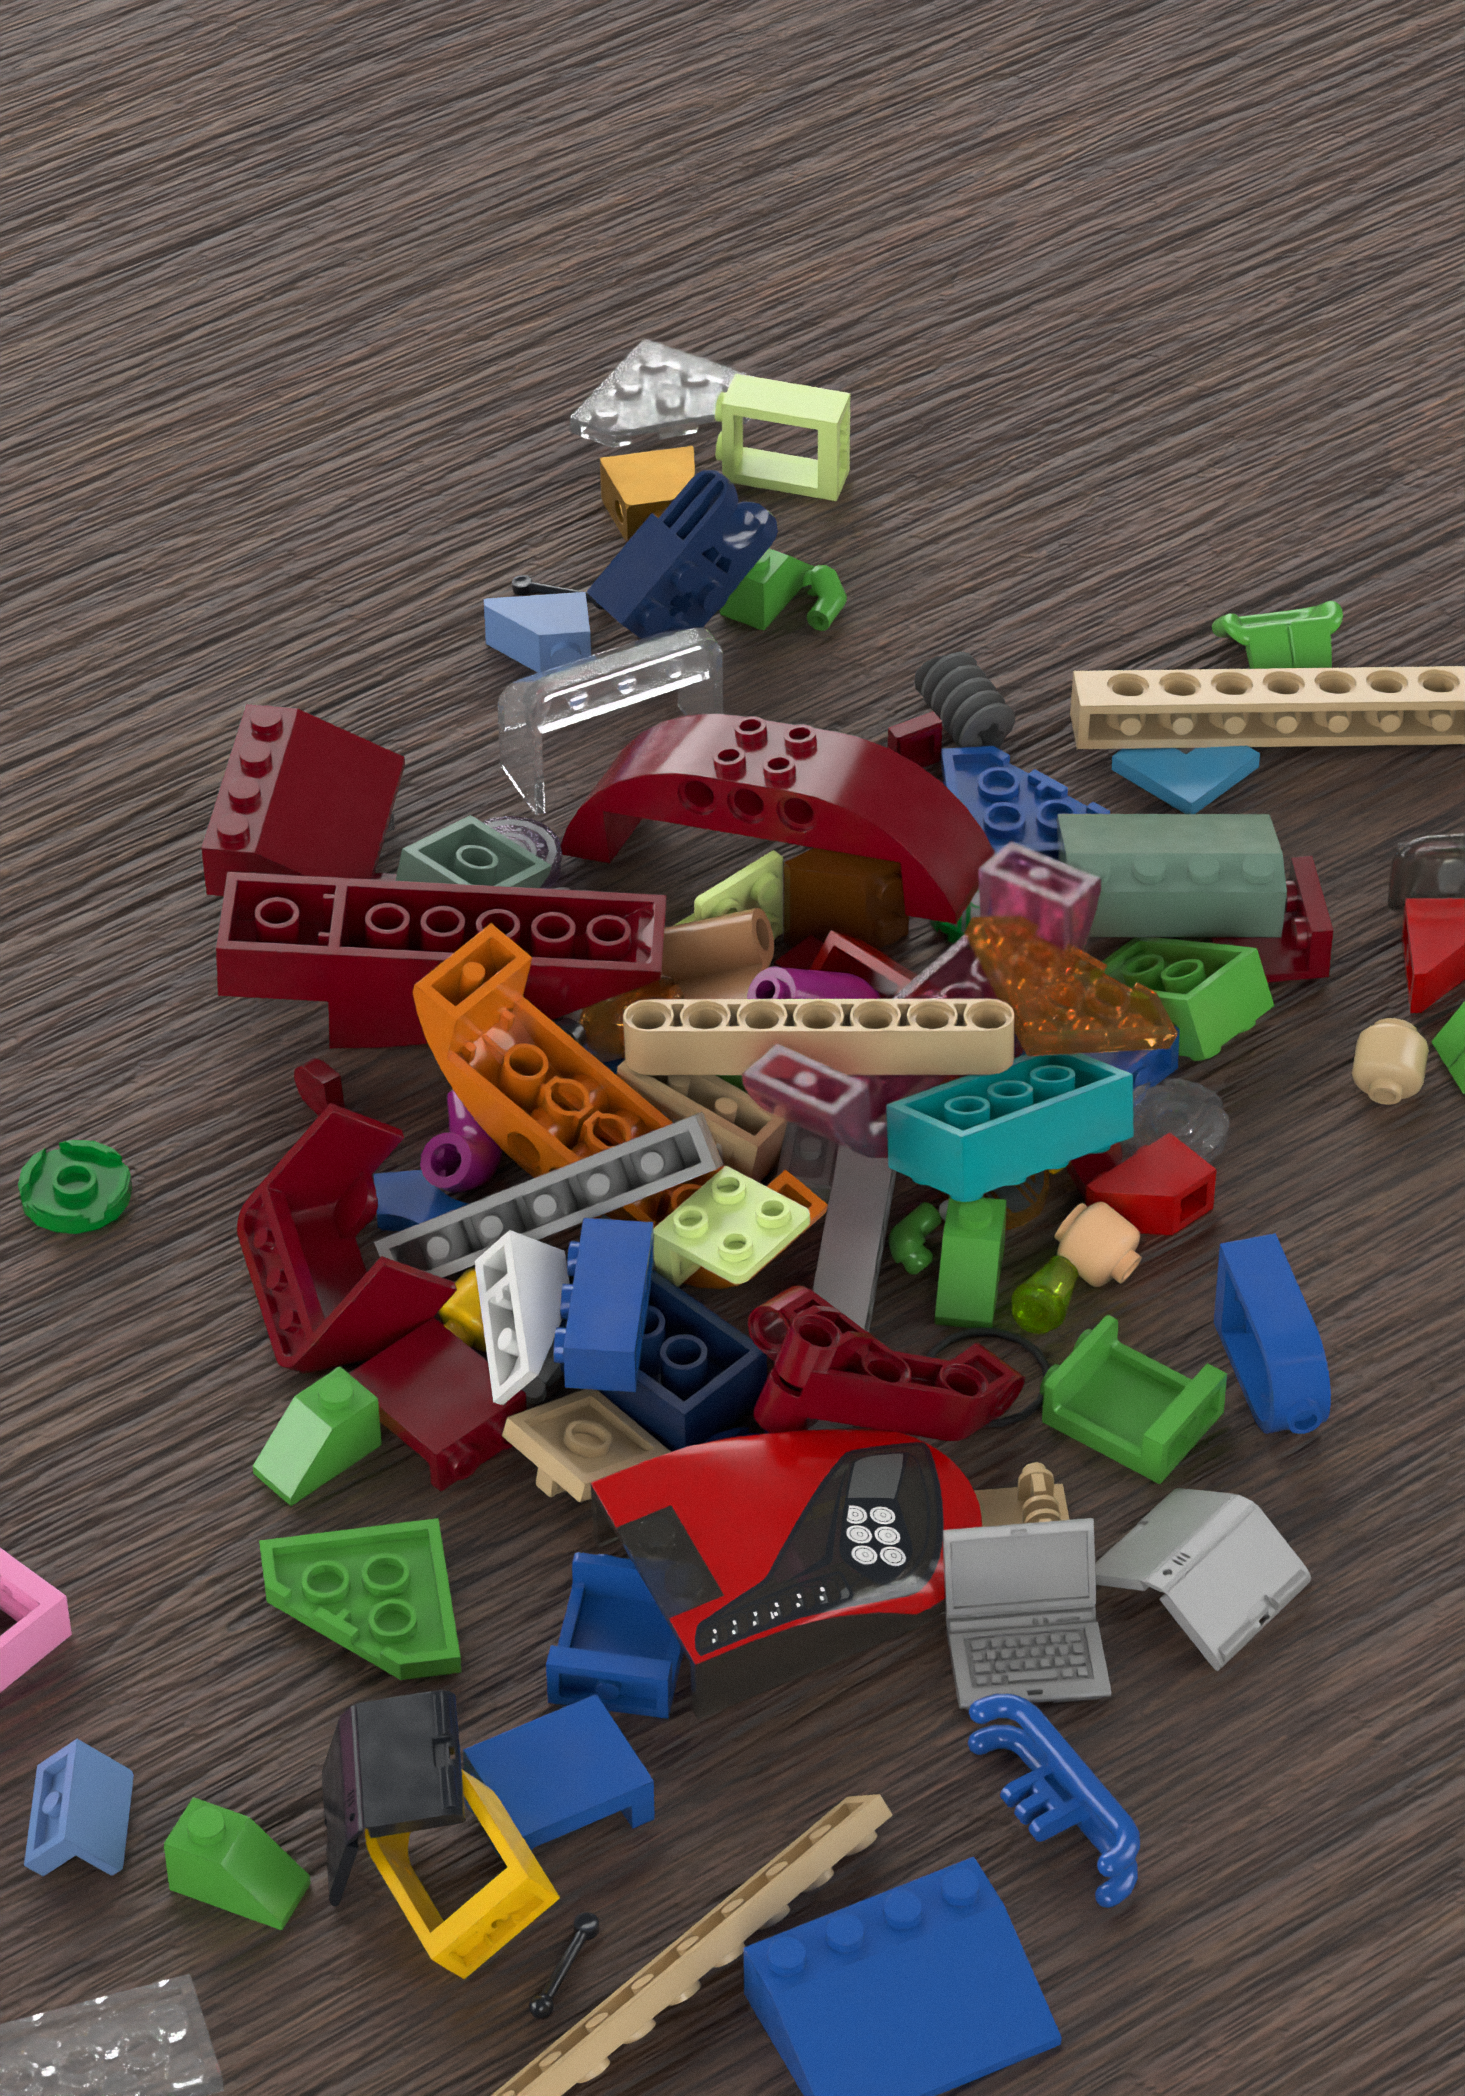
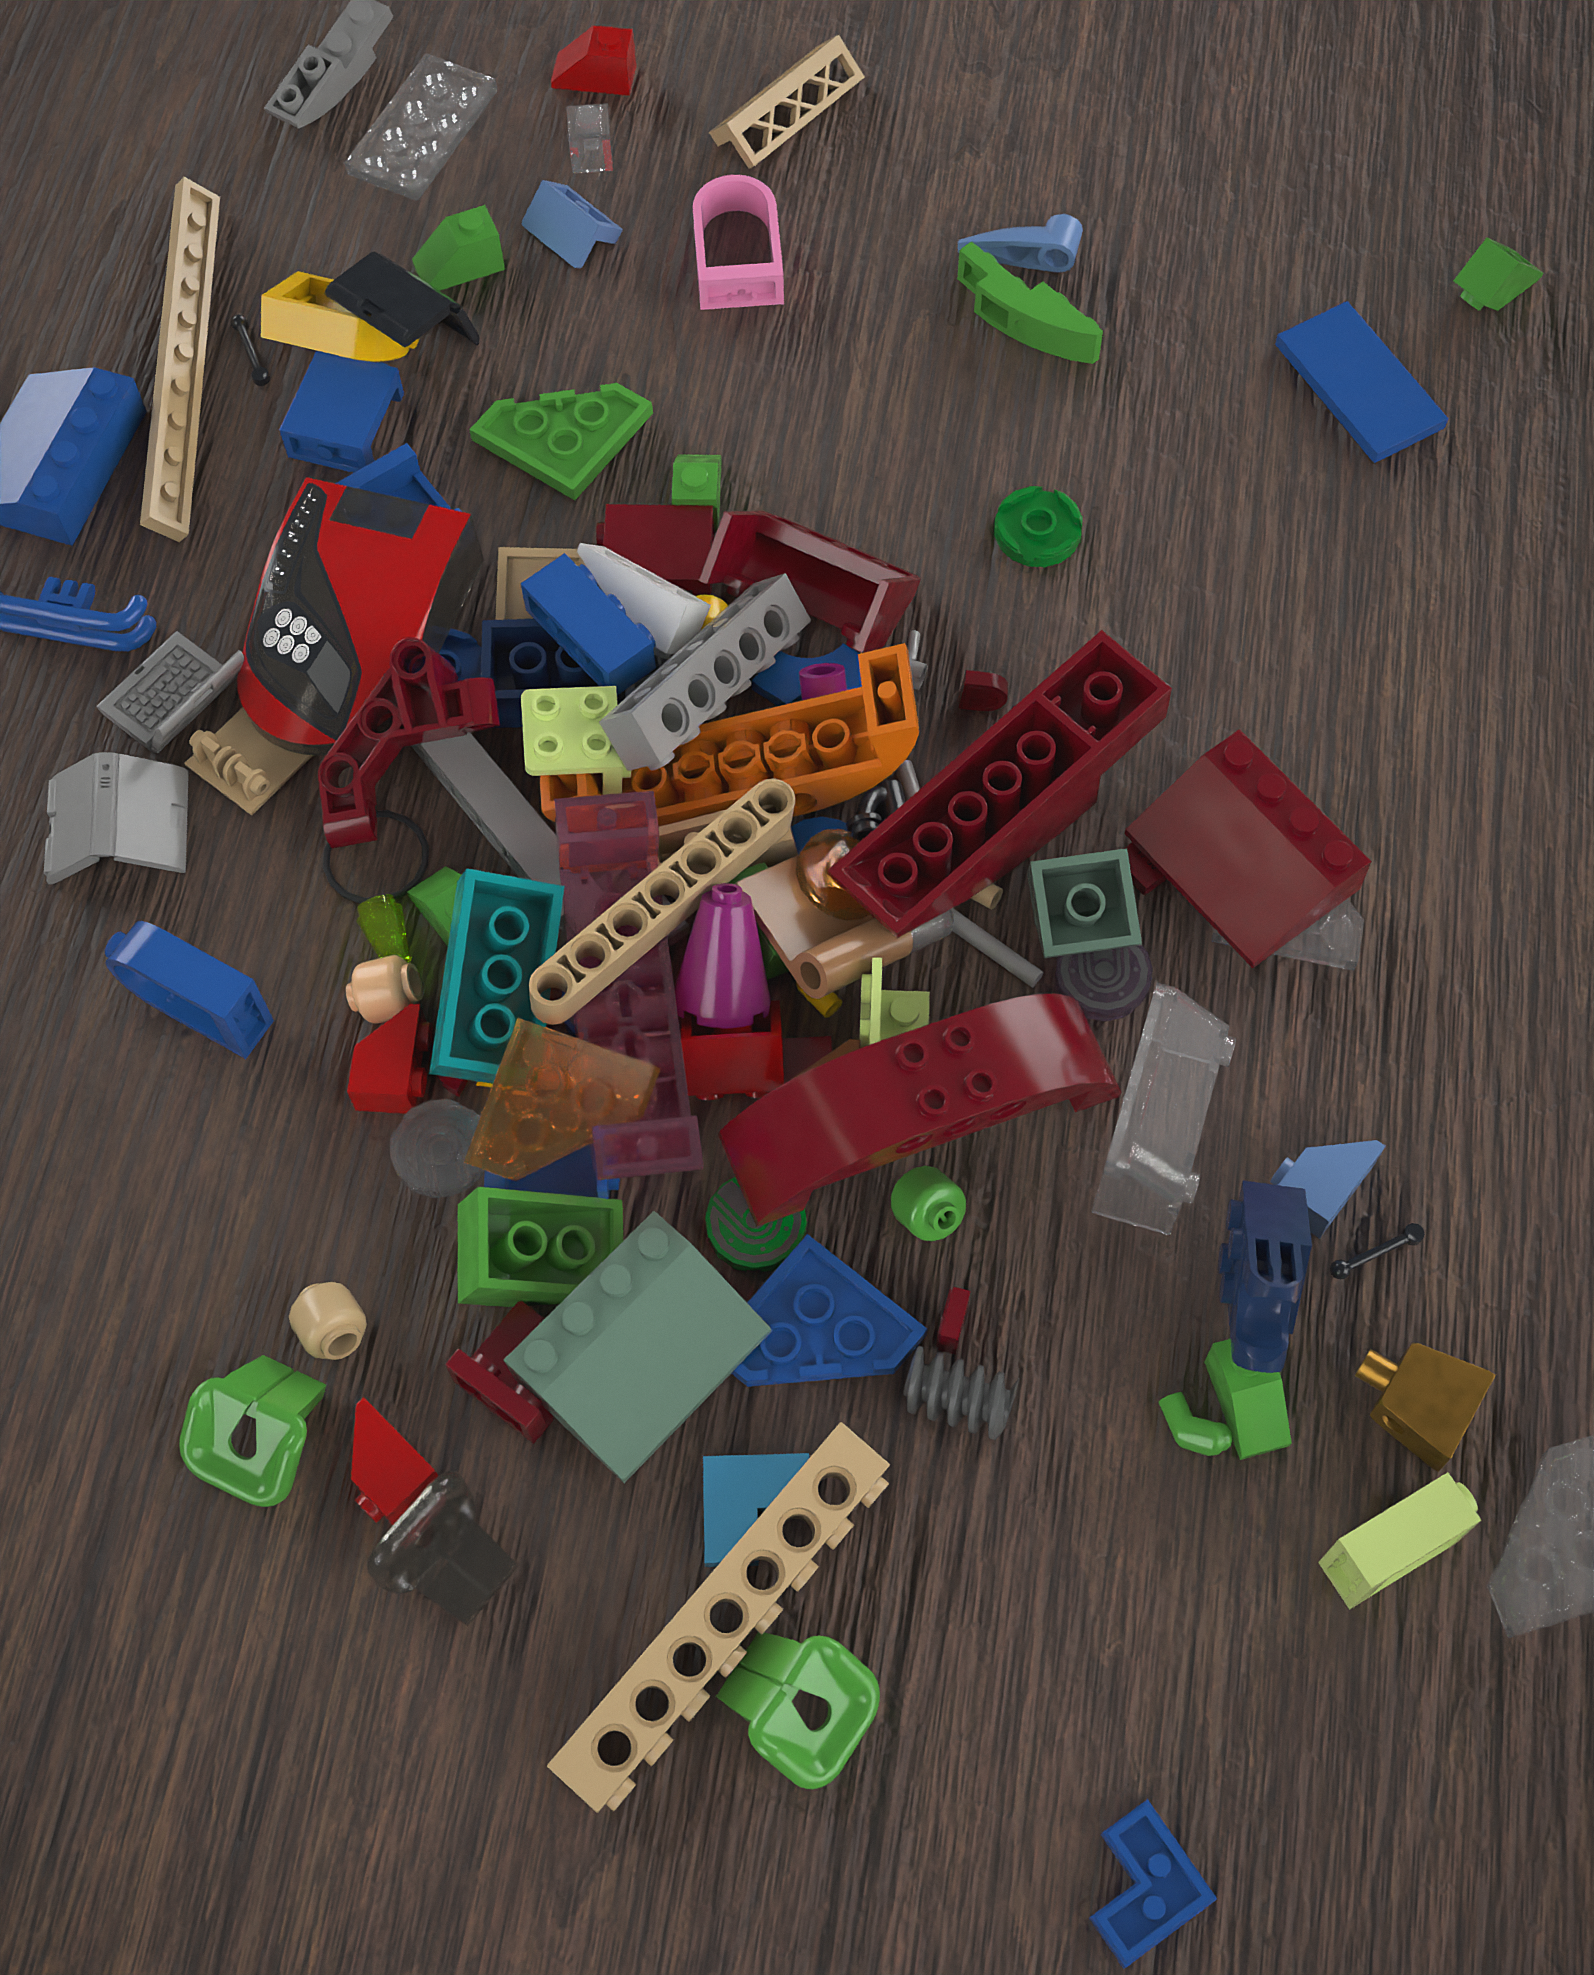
camera: 135 degrees right, 20 degrees up
bright green panel [1040,1315,1227,1484] -> none
none -> blue tile [1089,1799,1217,1969]

